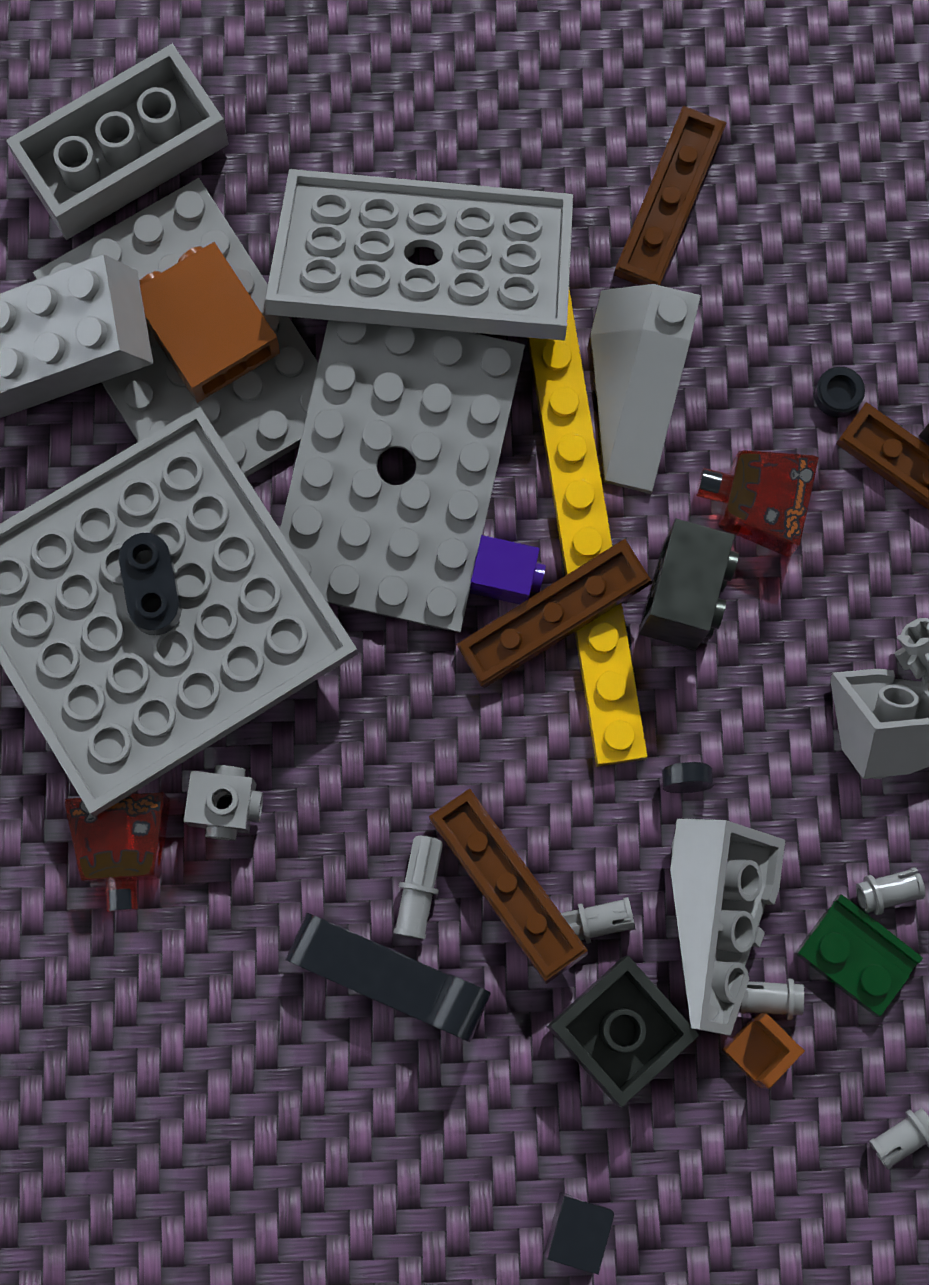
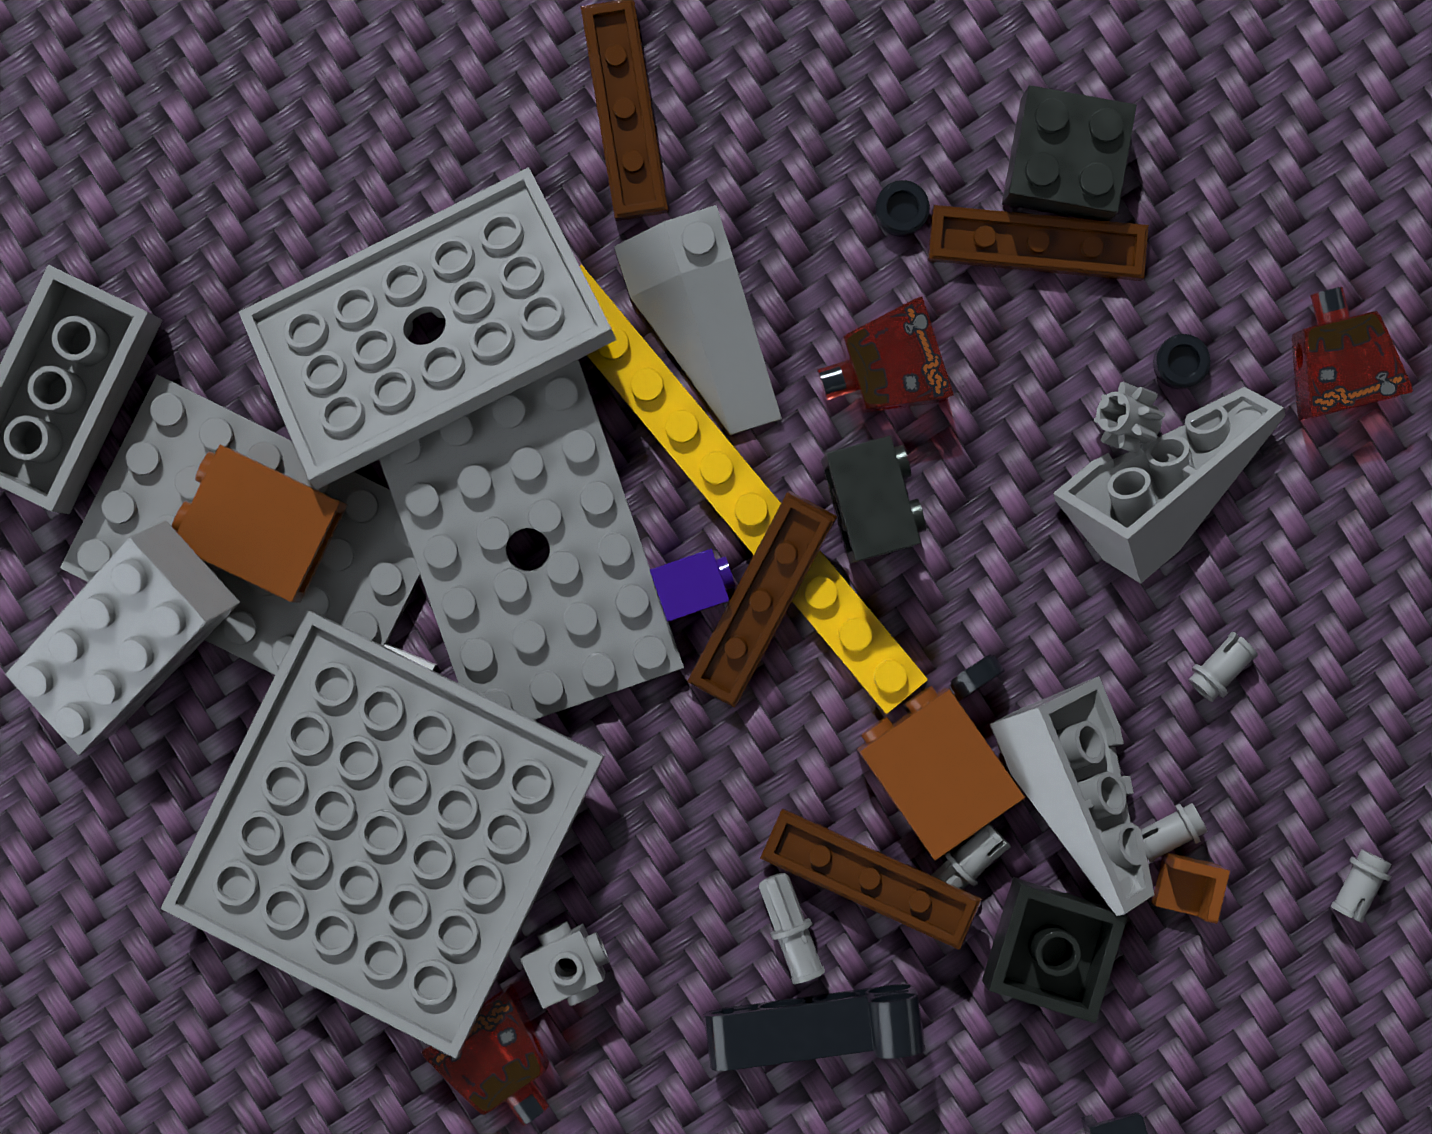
camera: 25 degrees left, 10 degrees up
black plate [119,533,182,635] -> none
dark green plate [795,894,923,1017] -> none
none -> dark orange brick [857,686,1025,860]

